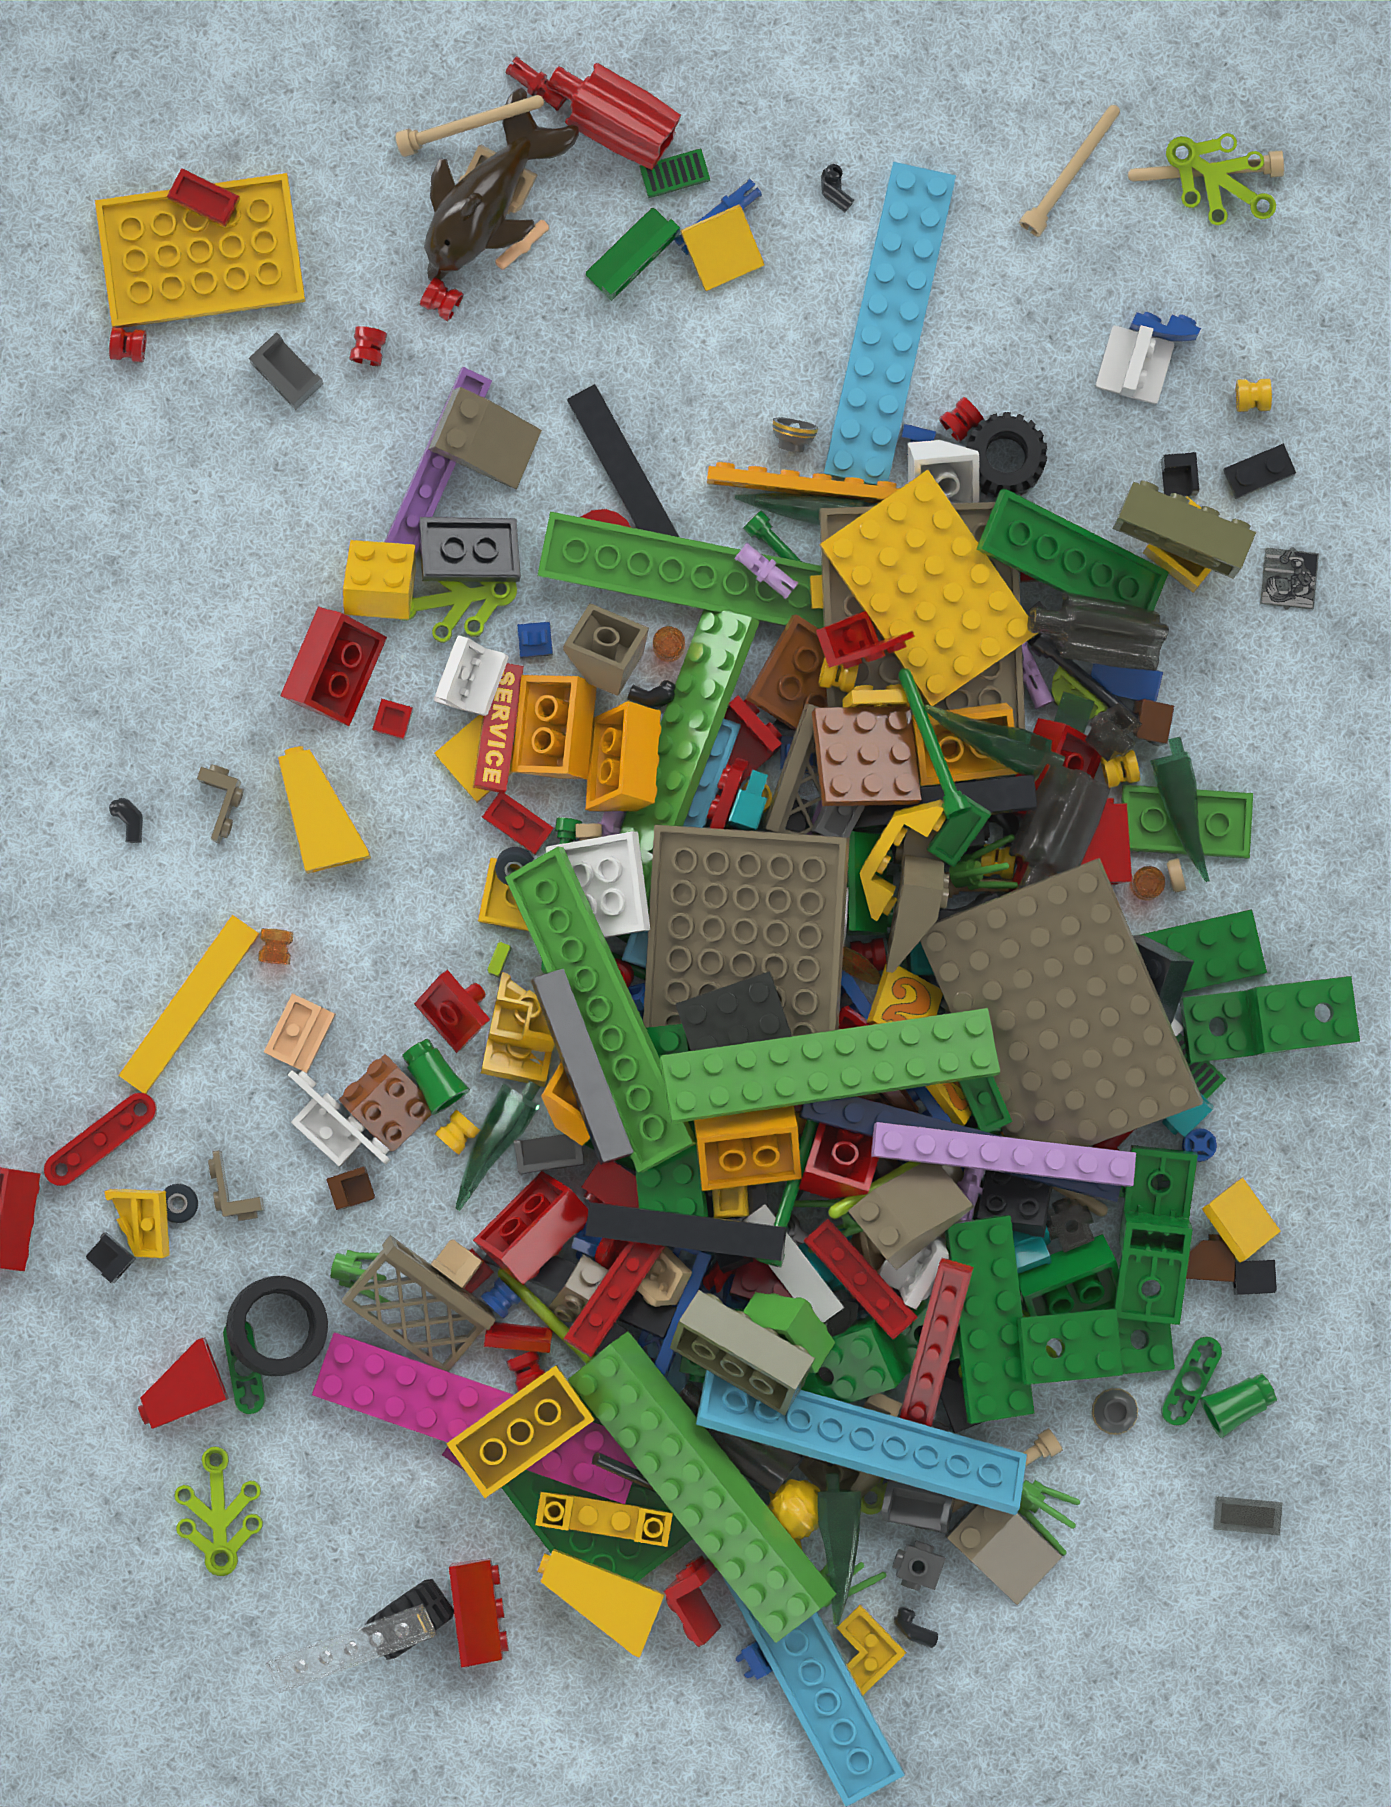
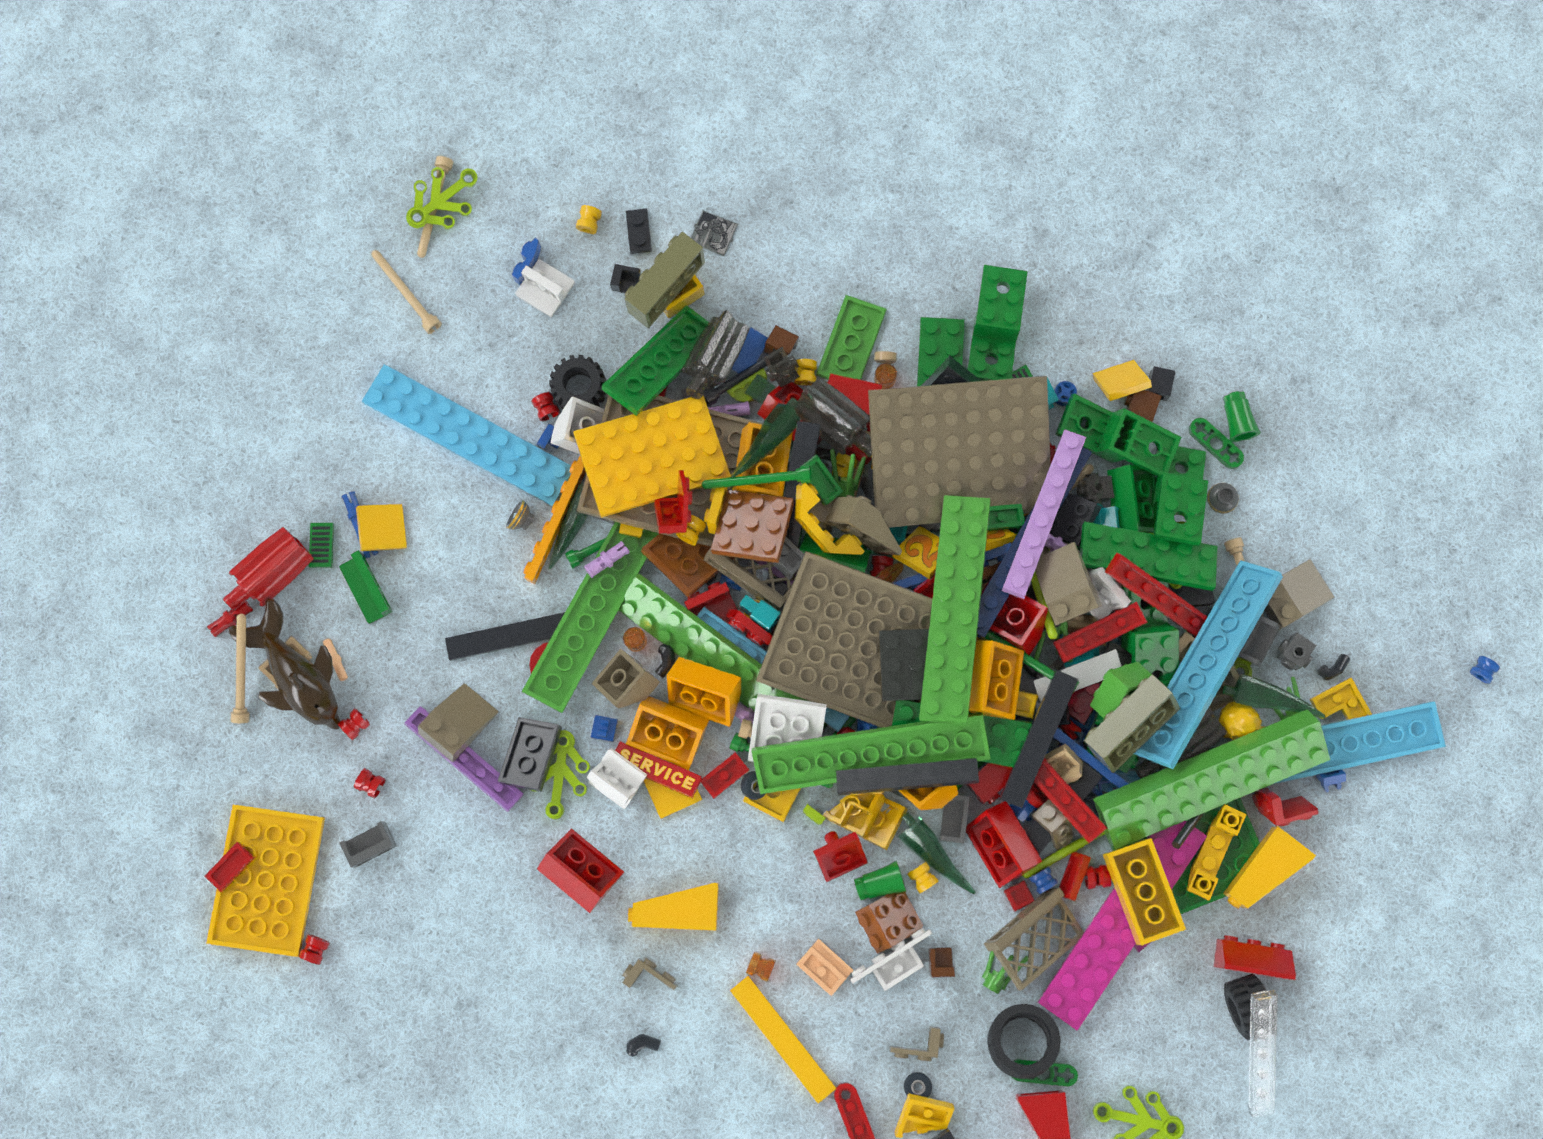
camera: 70 degrees left, 5 degrees down
yellow brick [343,540,416,620] -> none
red plate [372,698,413,740] -> none
tan panel [430,1239,483,1288] -> none
black arm [821,164,855,213] -> none
bright green plant [1018,1479,1080,1556] -> none
clear green piece [1150,736,1210,882] -> none
clear smoke tile [1213,1496,1283,1536] -> none

